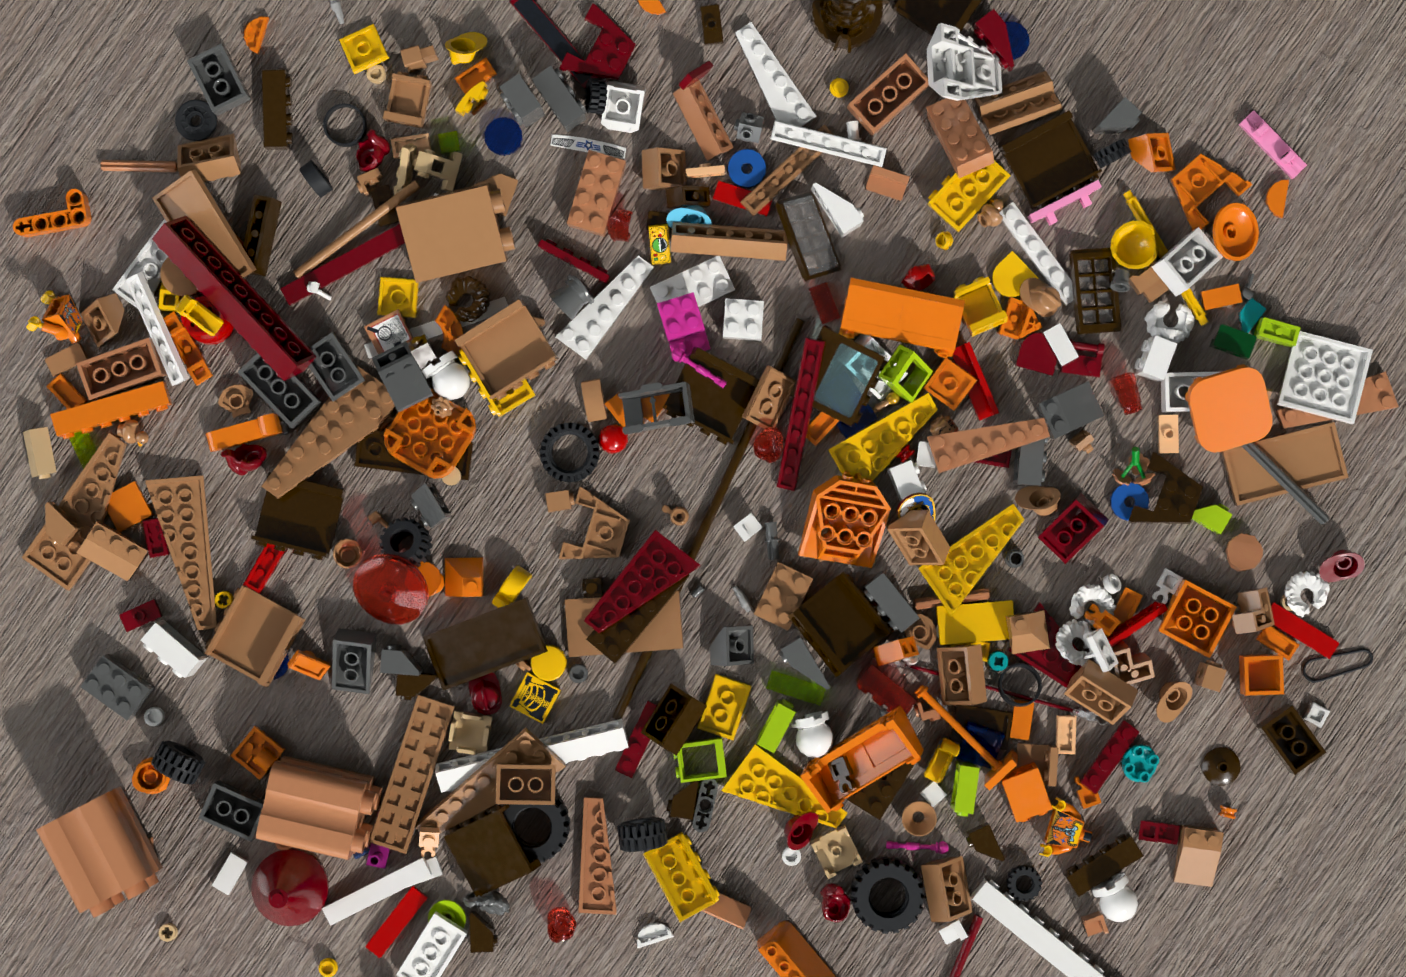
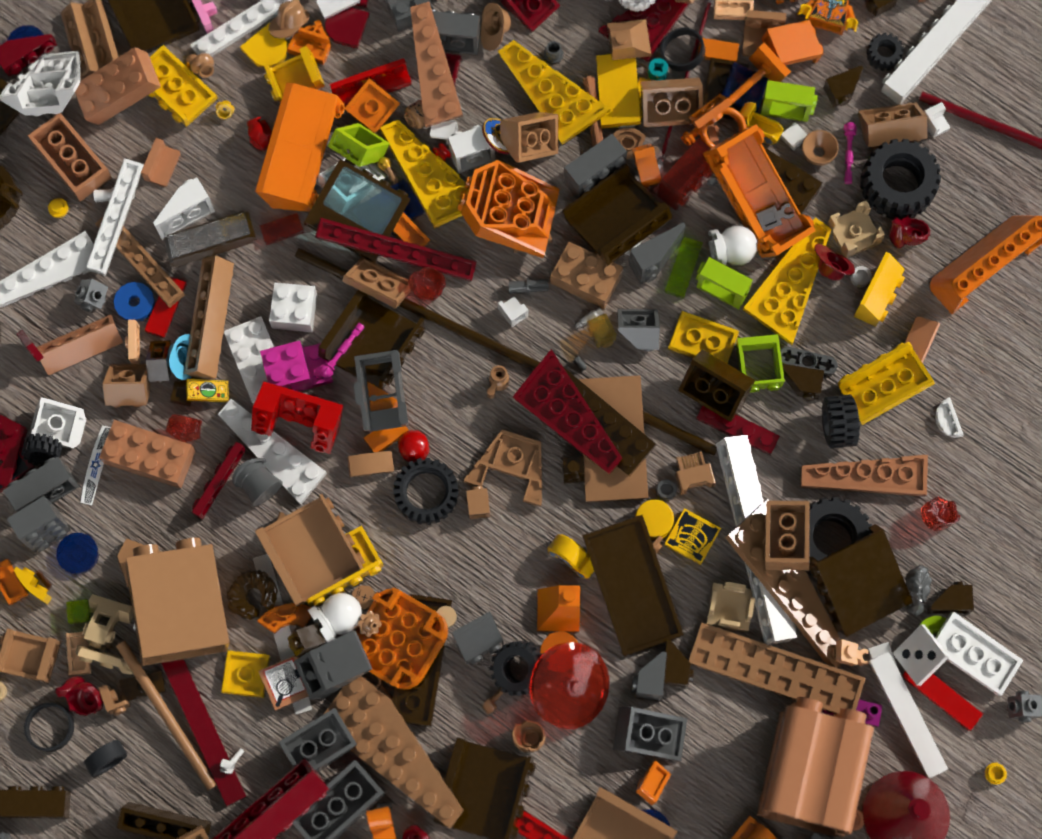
camera: 85 degrees left, 15 degrees down
dark red piece [469,672,502,715] -> none
none -> red plate [251,381,343,454]
none -> medium nougat piece [352,585,375,610]
none -> clear yellow brick [587,313,617,349]
none -> medium nougat piece [675,451,716,495]
none -> orange tile [688,94,747,150]
none -> yellow slope [854,252,905,327]
none -> white tile [893,624,949,686]

